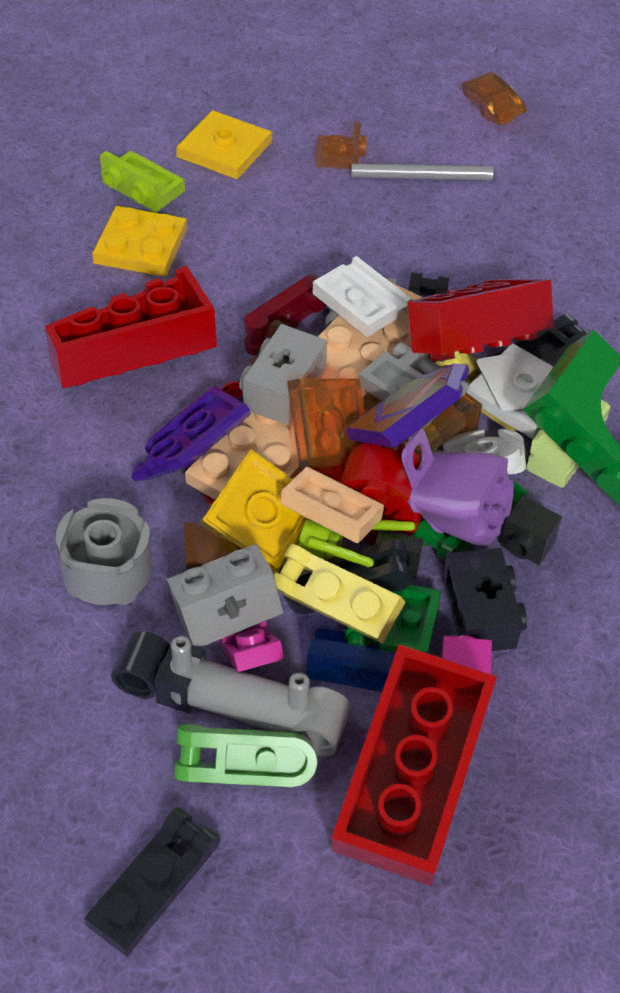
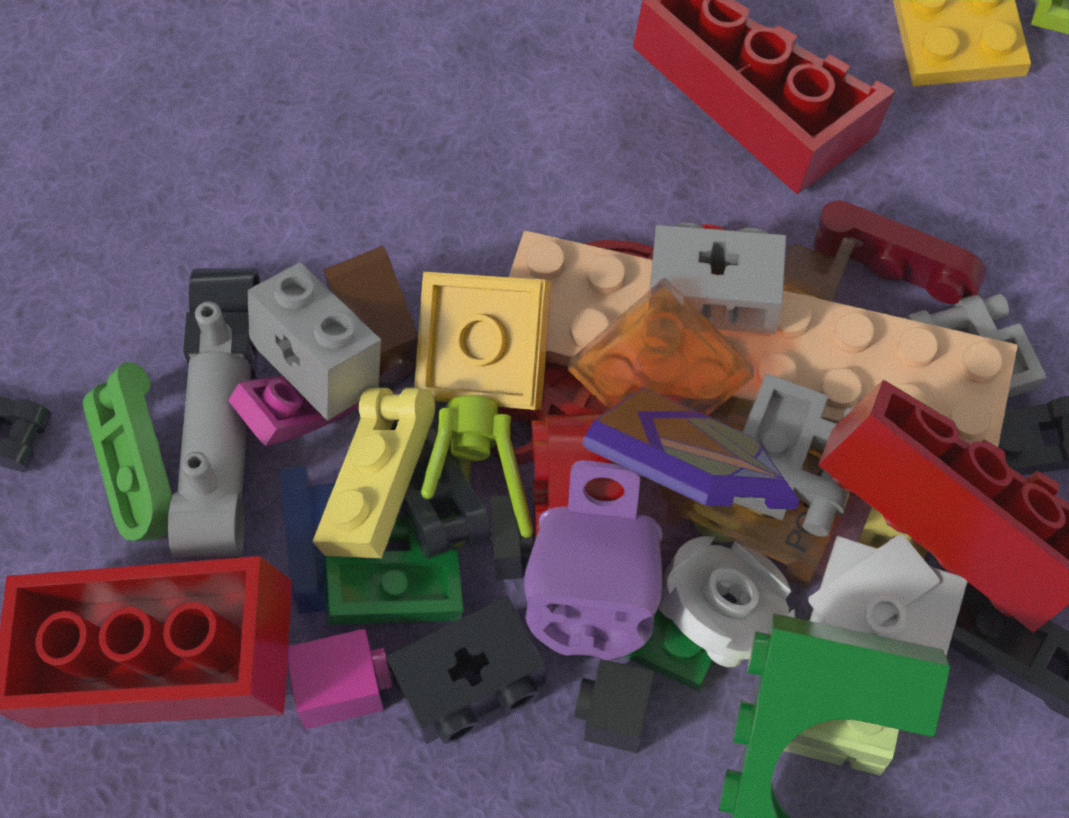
camera: 75 degrees right, 15 degrees up
light grey brick [56,498,153,605] -> none
dark purple tile [131,386,251,481] -> none
light nougat plate [280,467,384,544] -> none
white plate [313,256,412,337] -> none

